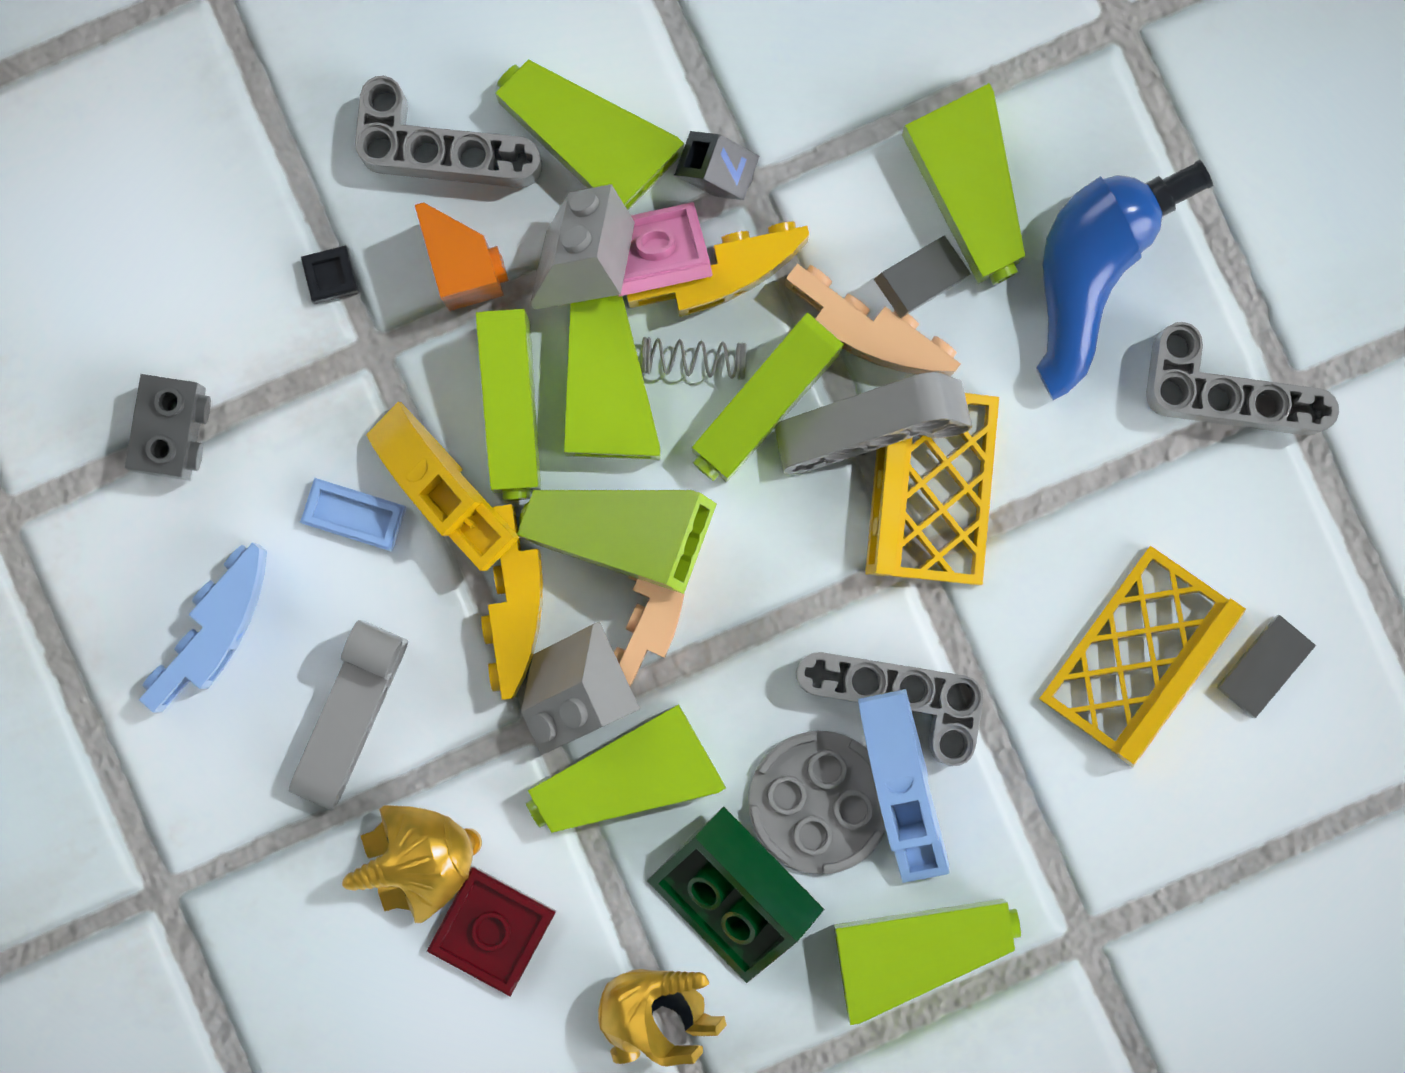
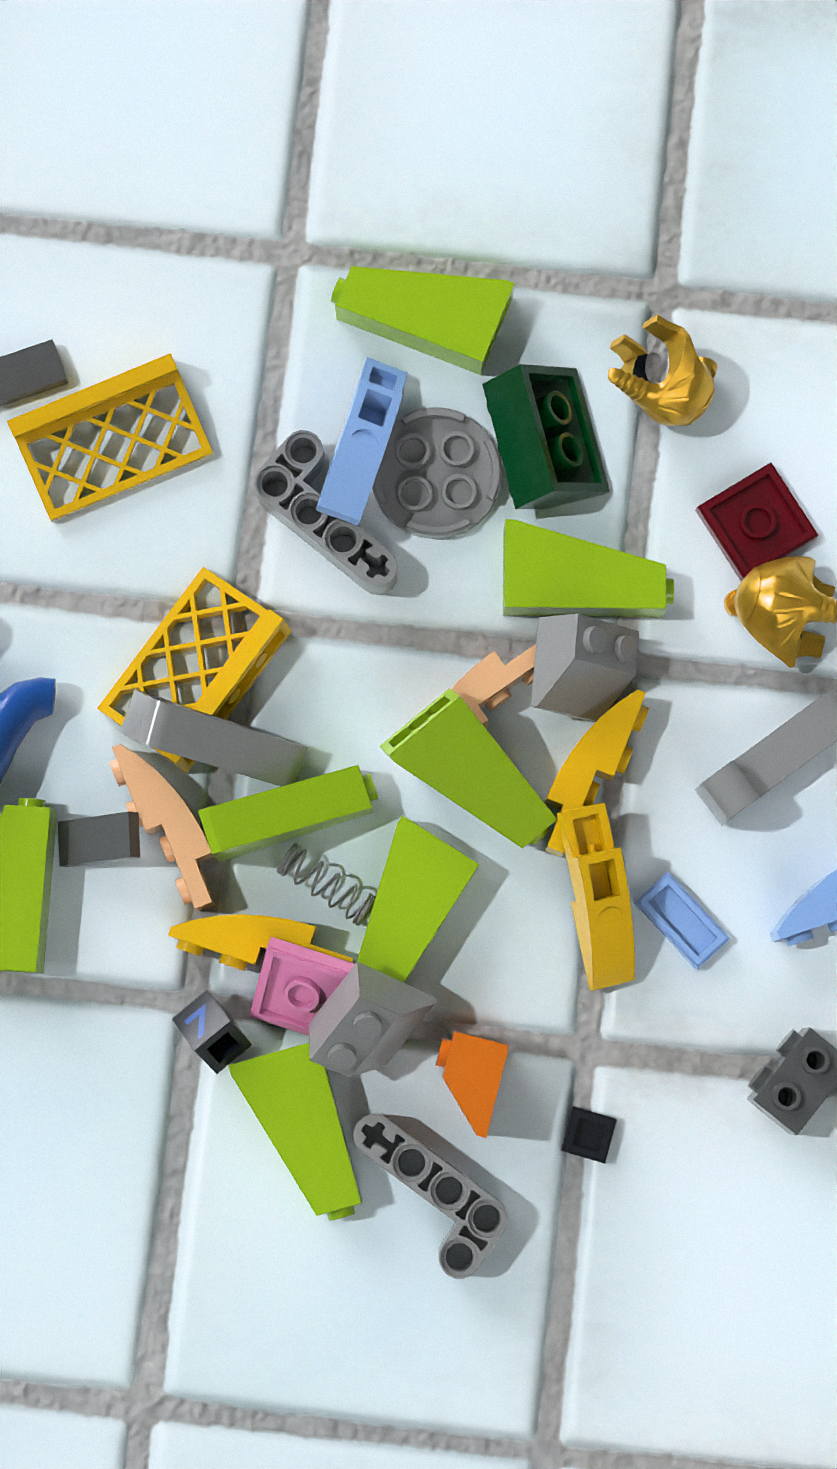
camera: 150 degrees left, 5 degrees down
lime slope [476,309,541,501] -> none

